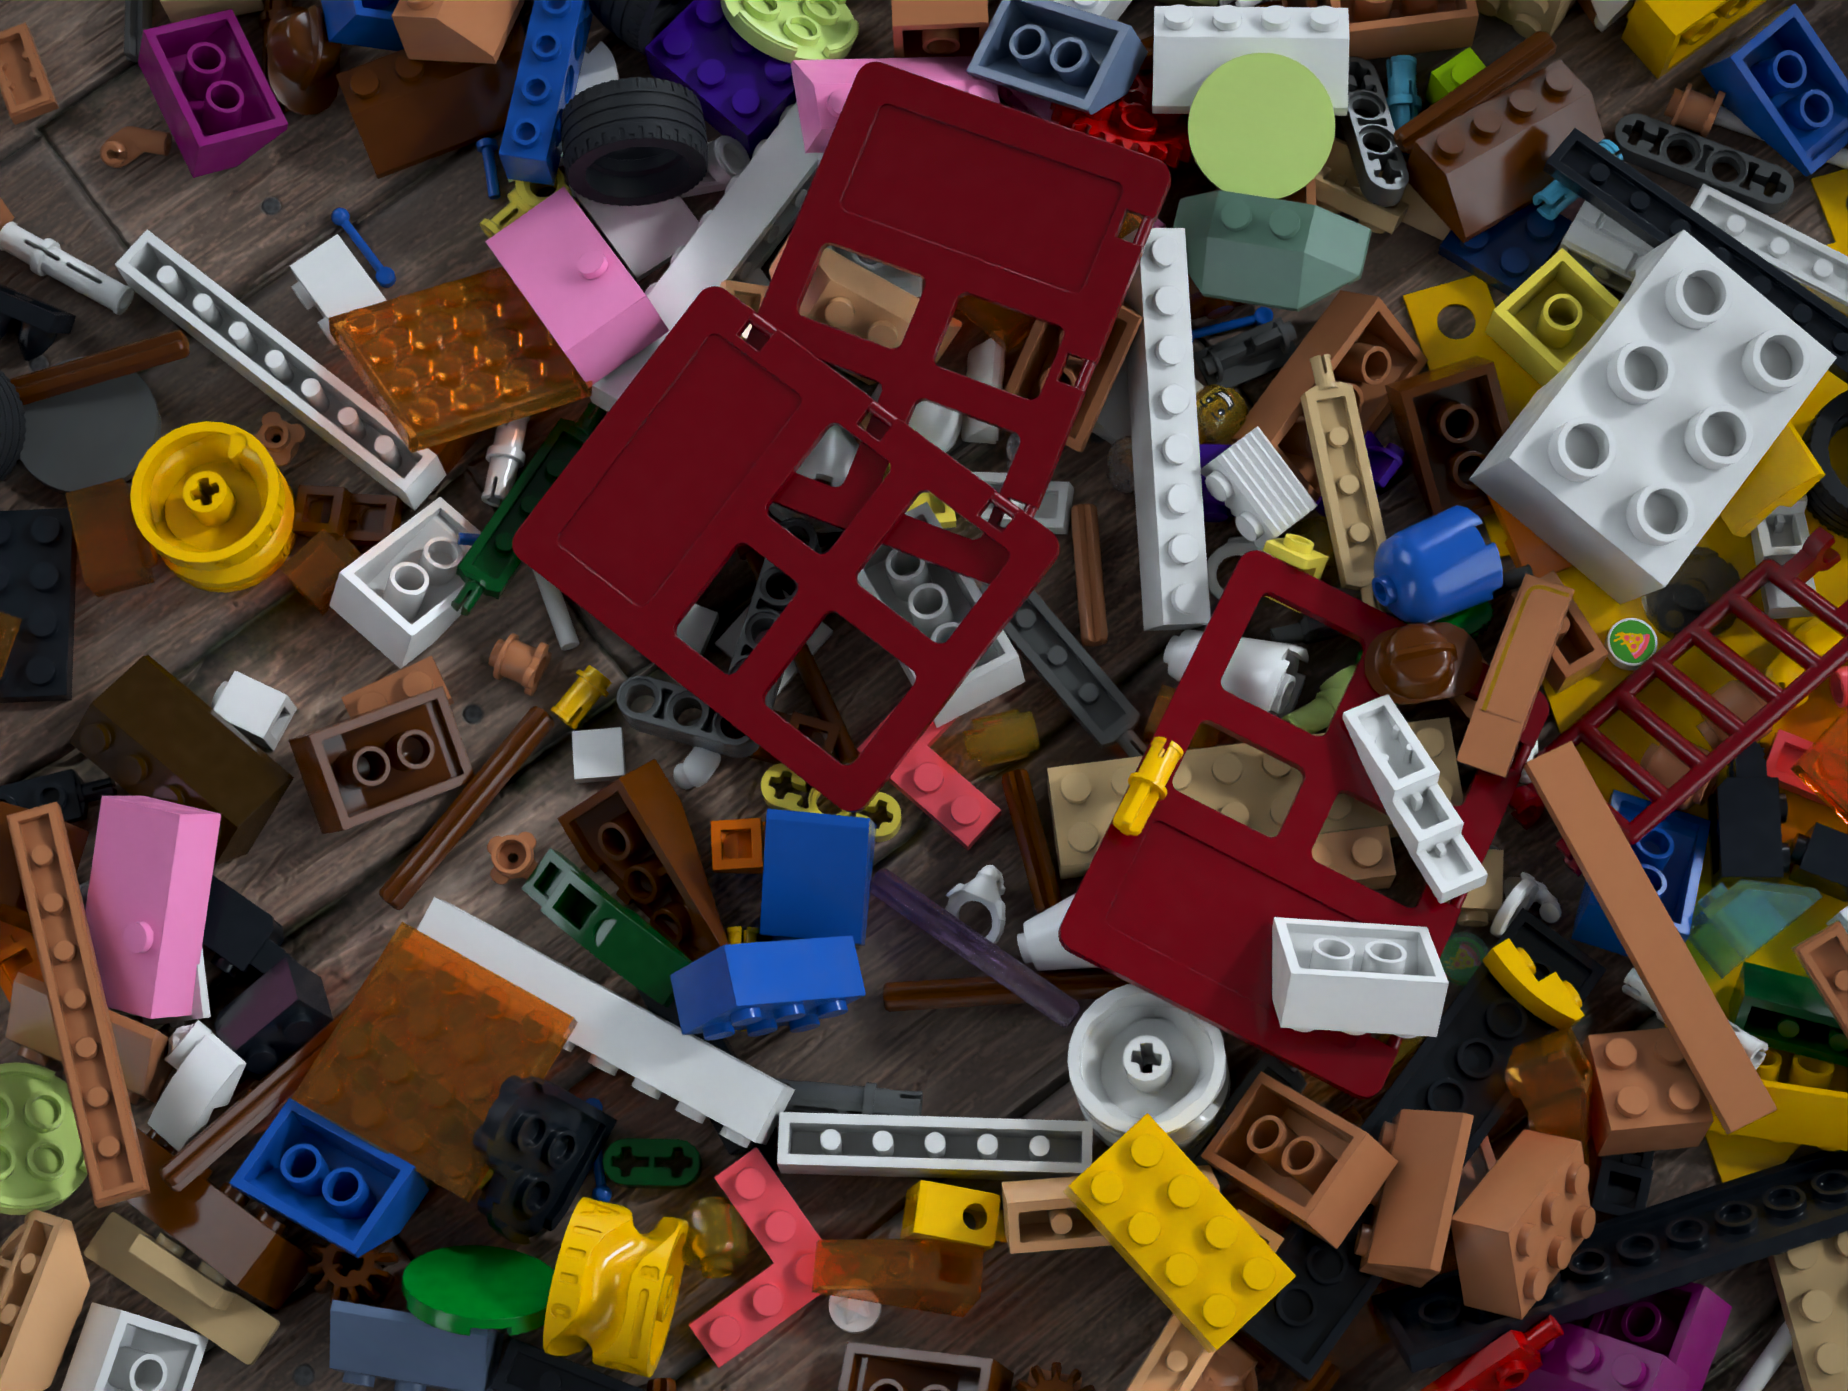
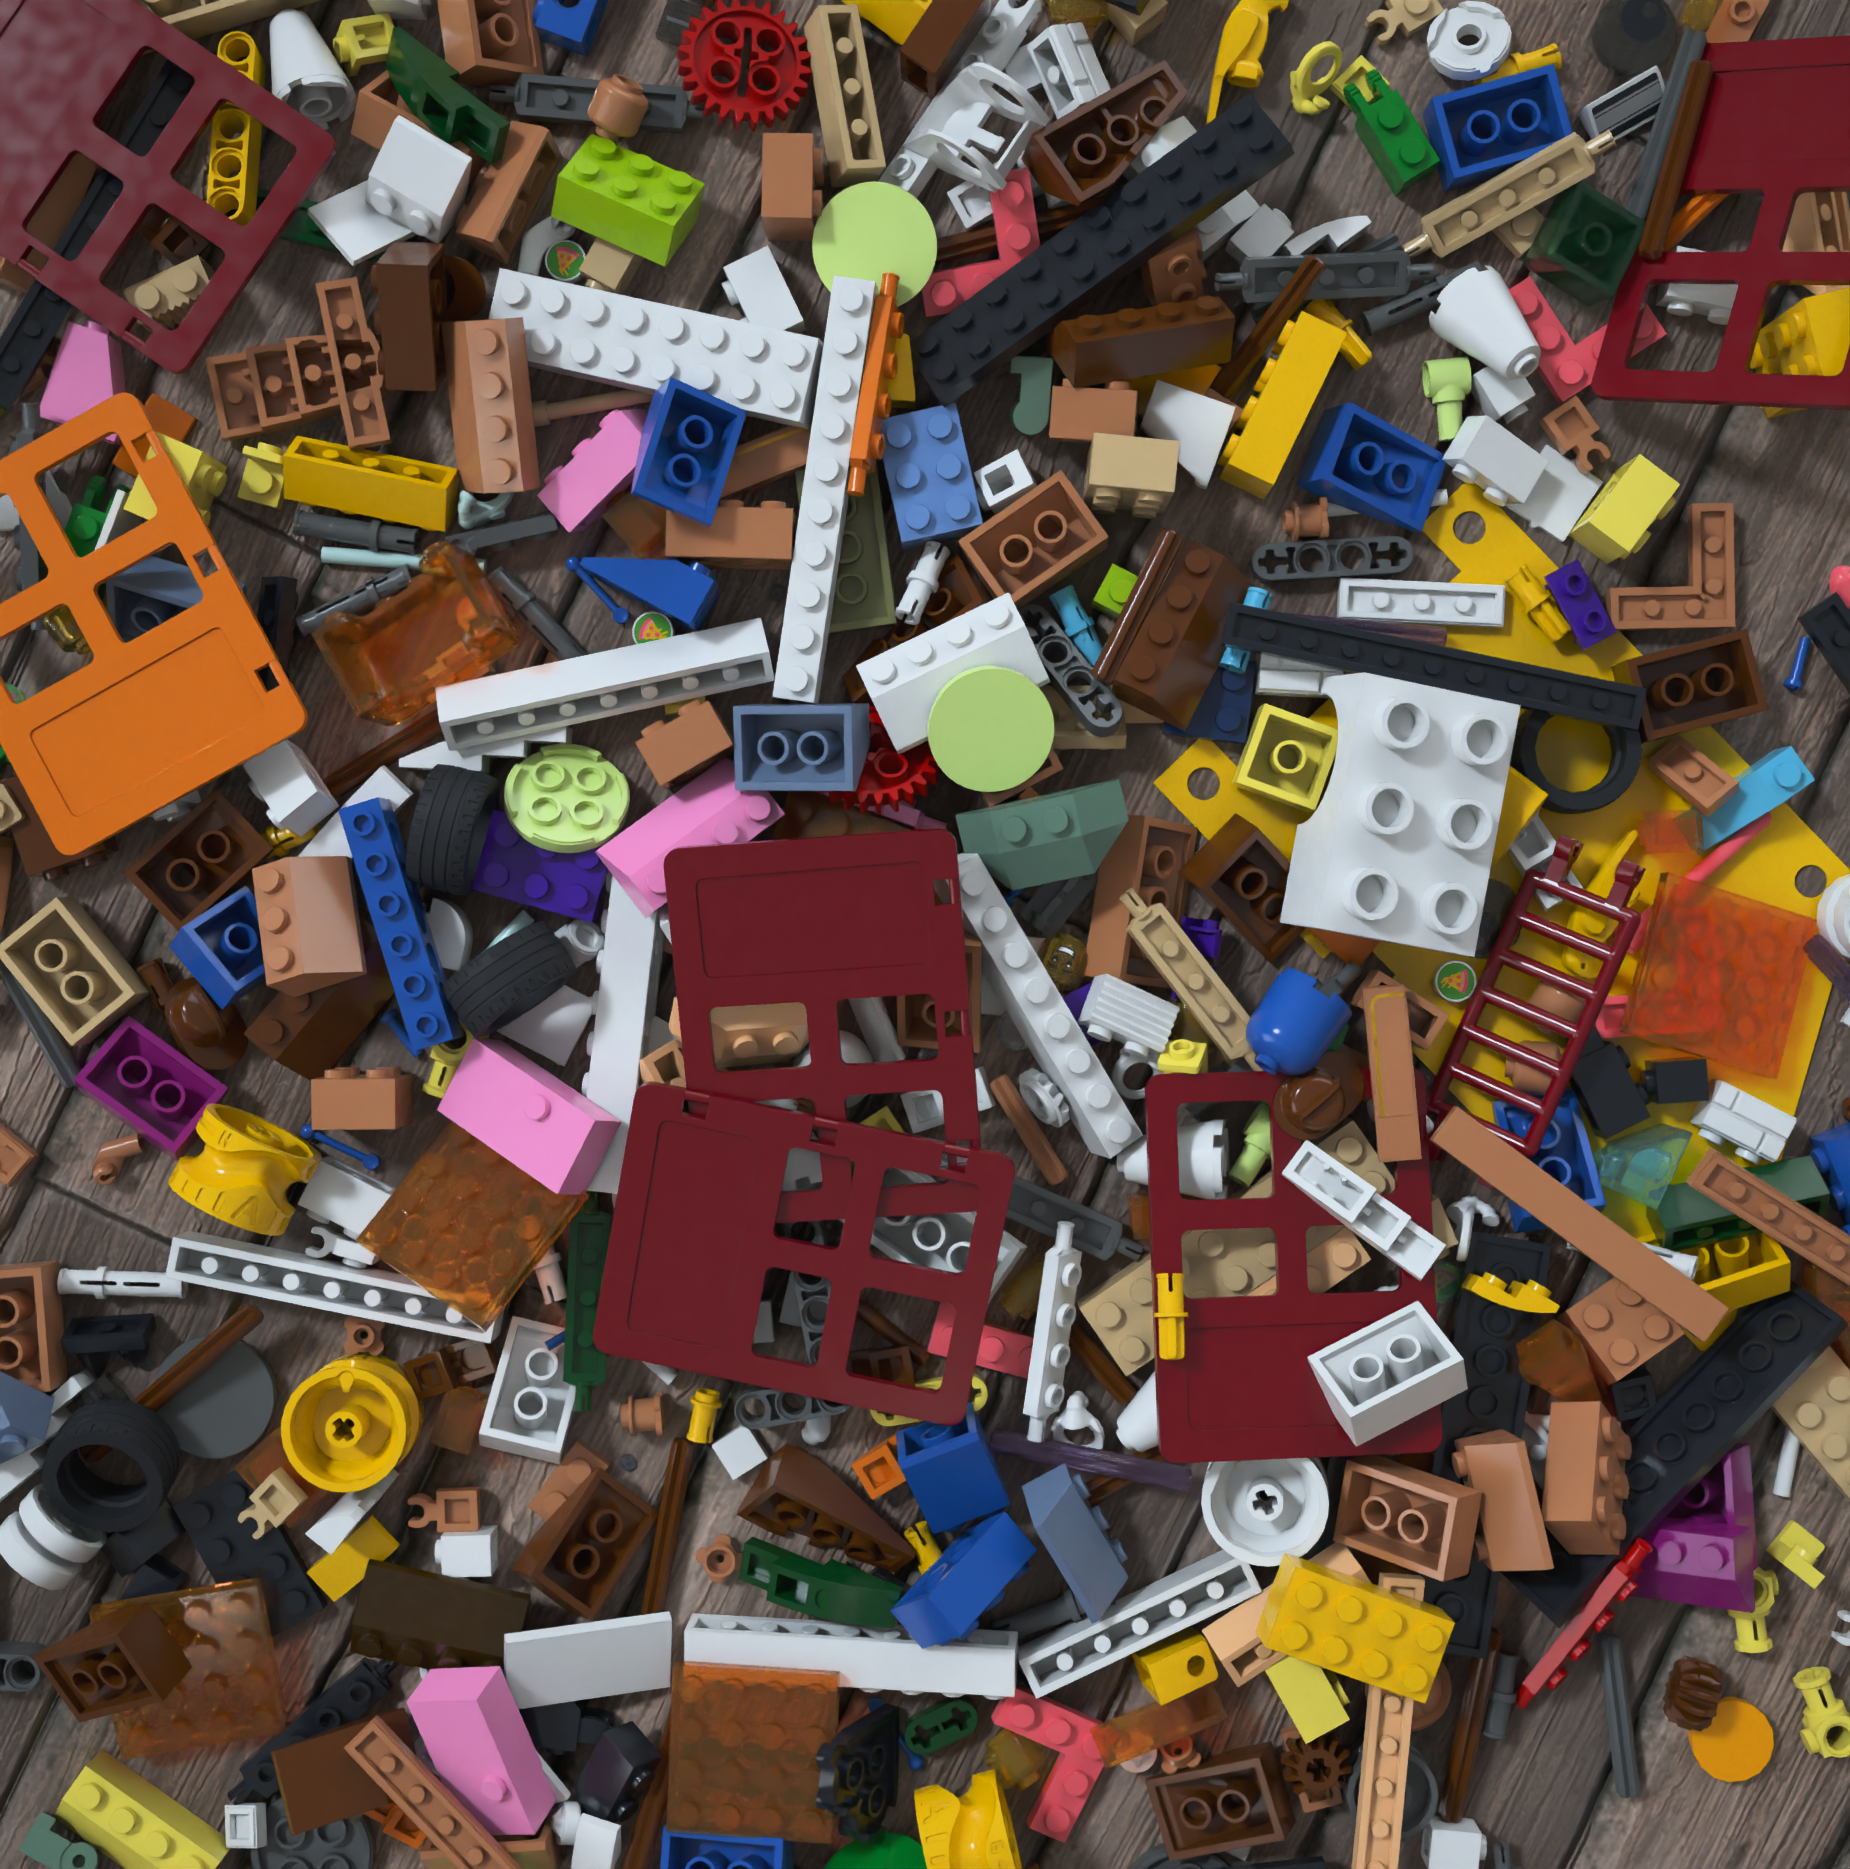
camera: 35 degrees left, 15 degrees up
none -> yellow piece [168,1103,322,1236]
none -> tan plate [238,1467,308,1539]
none -> white plate [305,1225,385,1268]
none -> white slope [305,1469,399,1555]
none -> yellow slope [307,1515,400,1602]
none -> nougat brick [311,1066,414,1130]
none -> nougat plate [408,1487,481,1532]
none -> white tile [504,1611,672,1709]
none -> white gear [1019,1068,1070,1128]
none -> sand blue slope [1022,1463,1129,1624]
none -> white plate [1023,1221,1082,1442]
none -> nougat plate [1156,1730,1201,1775]
none -> light yellow brick [1265,1655,1350,1744]

